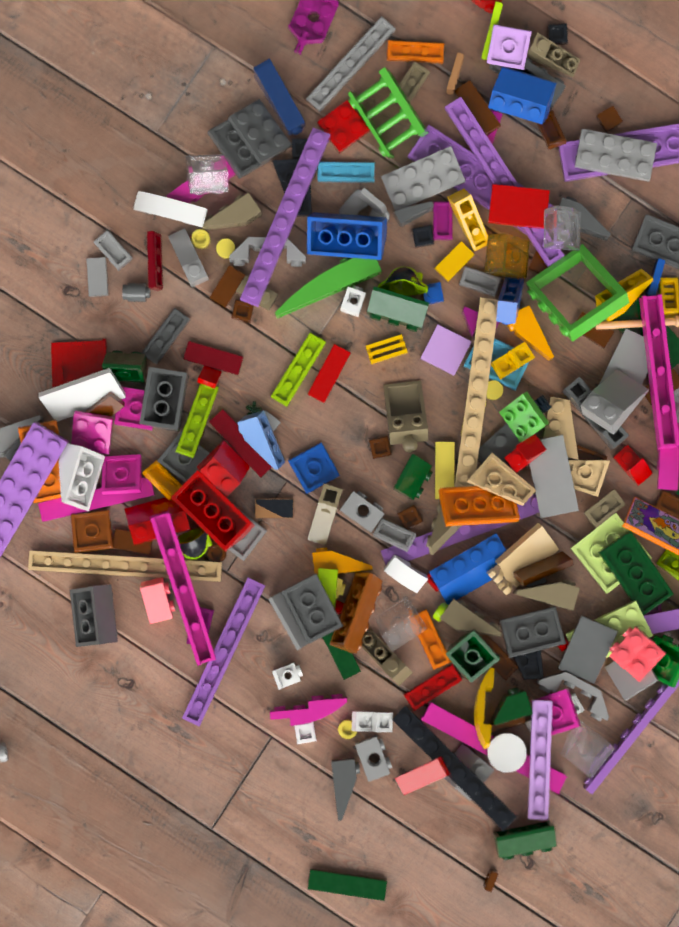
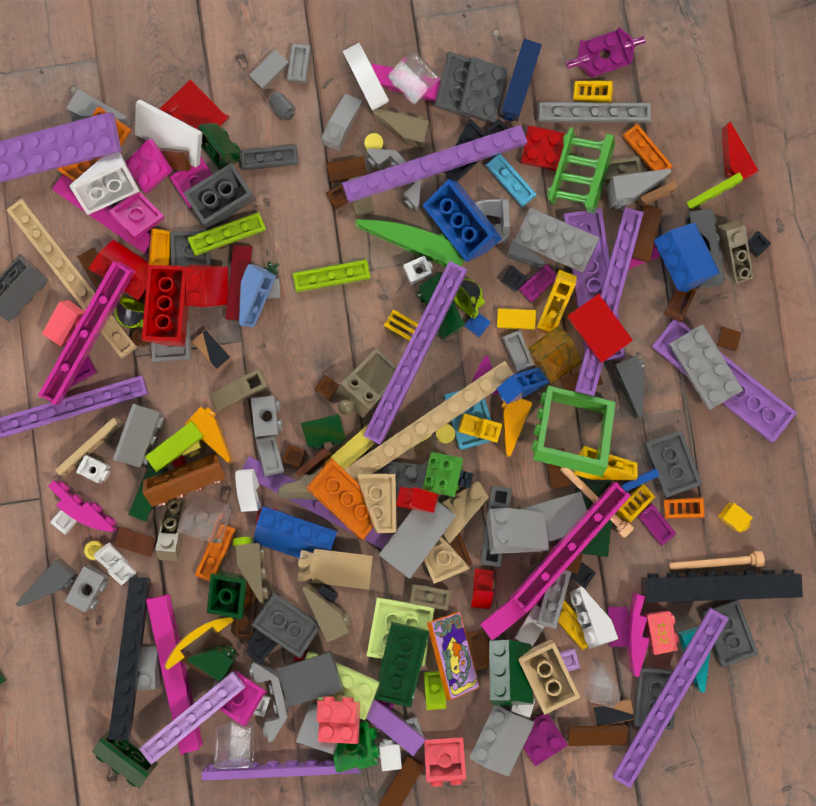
camera: 45 degrees right, 0 degrees up
dark orange tile [71,510,113,553] -> none
dark red tile [147,231,163,291] -> none
dark red tile [183,341,244,376] -> none
light yellow tile [191,229,210,249] -> none
red tile [197,366,222,389] -> none
dark grey plate [282,574,343,644] -> none
blue tile [288,442,340,494] -> none
red tile [307,344,351,403] -> none
tile [395,756,450,795] -> none
red tile [403,664,463,711] -> none
lavender tile [420,324,472,376] -> none
reddish brown tile [483,868,498,892] -> none
lavender tile [486,25,532,70] -> none
white tile [487,733,526,772] -> none
reddish brown tile [513,551,574,586] -> none
clear slope [544,206,581,251] -> none
none -> tan tile [55,418,123,475]
none -> copper tile [113,527,157,557]
none -> copper tile [296,448,332,478]
none -> medium lavender plate [363,261,468,445]
none -> yellow slope [573,81,613,103]
none -> light grey slope [606,169,671,211]

